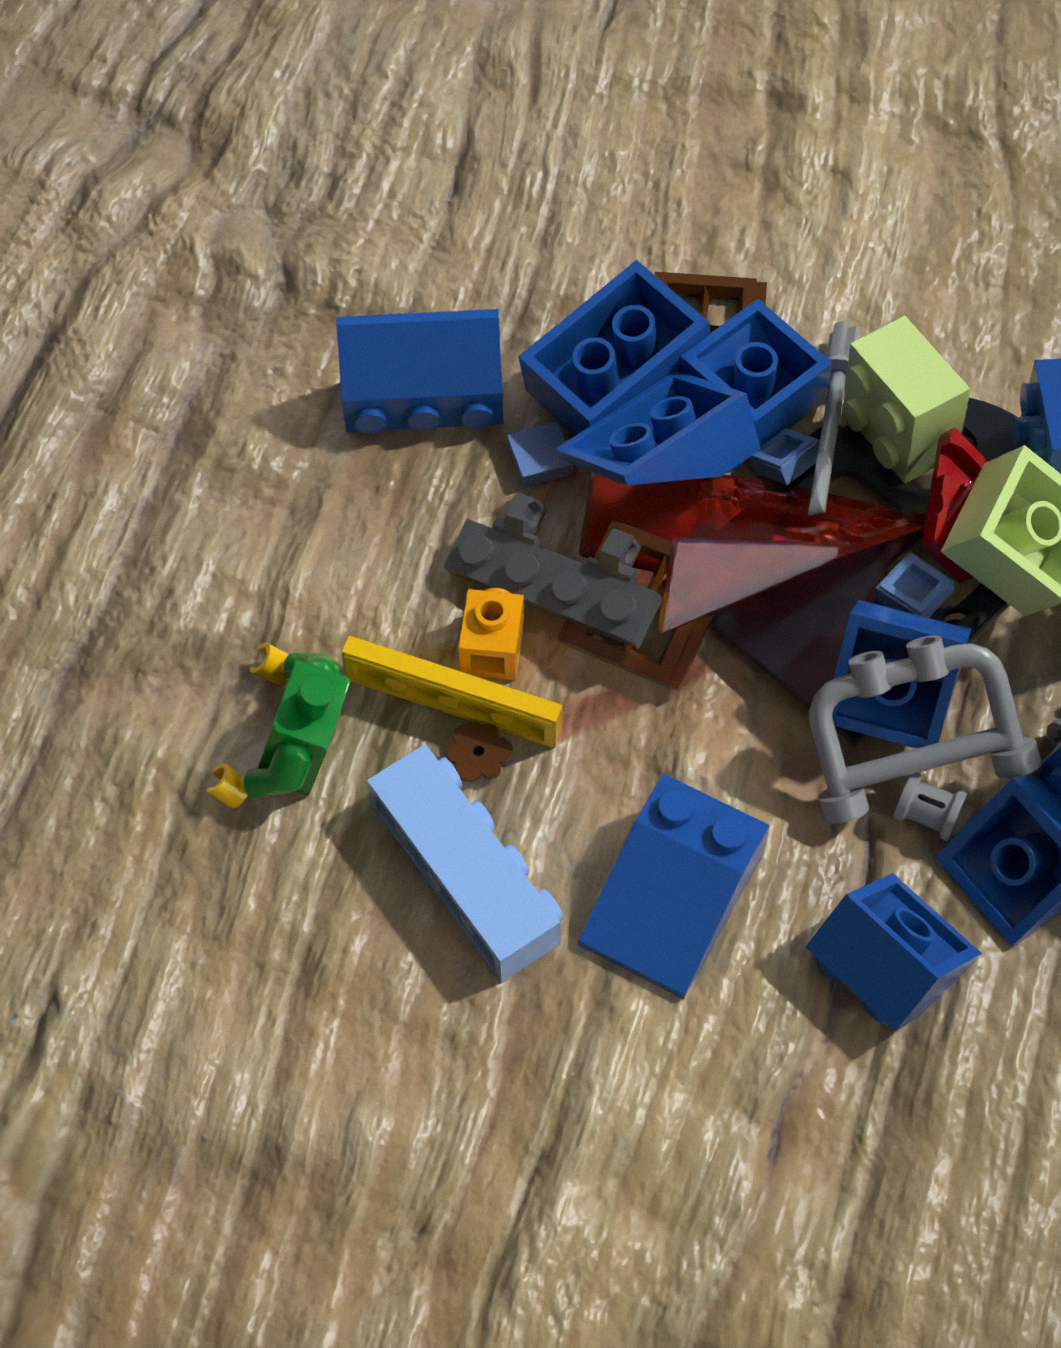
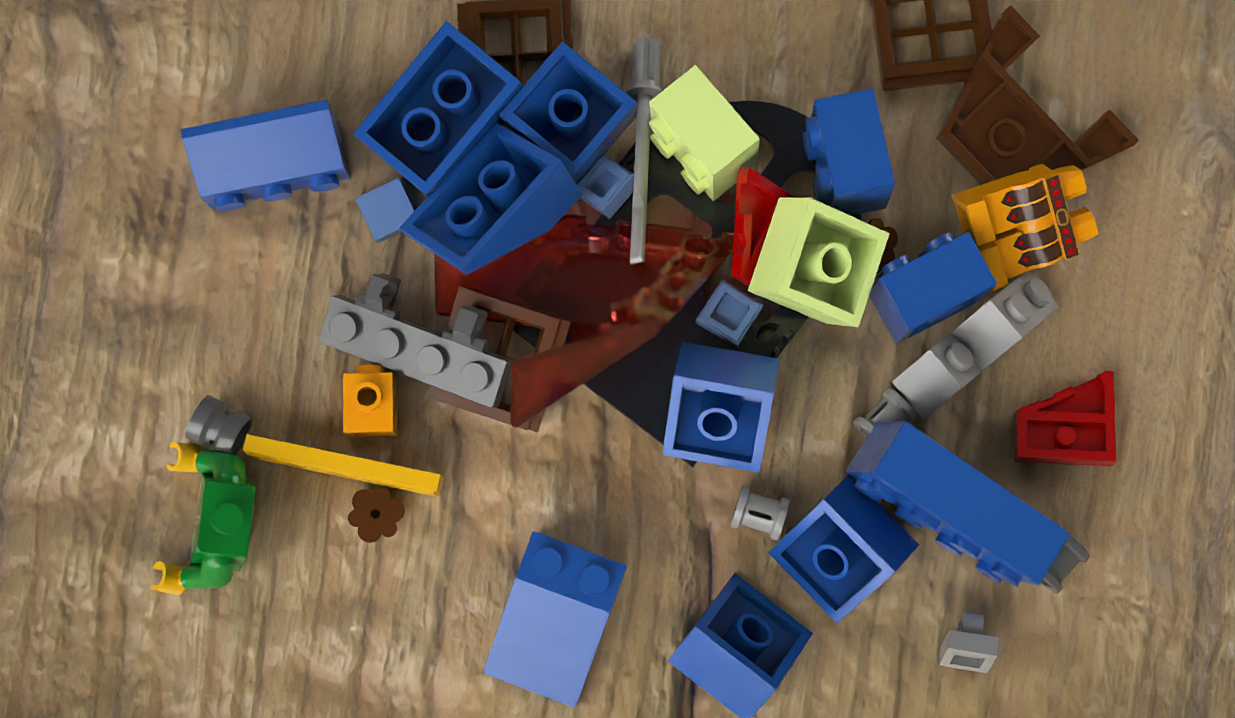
camera: 10 degrees left, 20 degrees up
light blue brick [367,744,563,983] -> none
light grey bar [809,635,1042,823] -> none
none -> dark grey wheel [185,395,253,456]

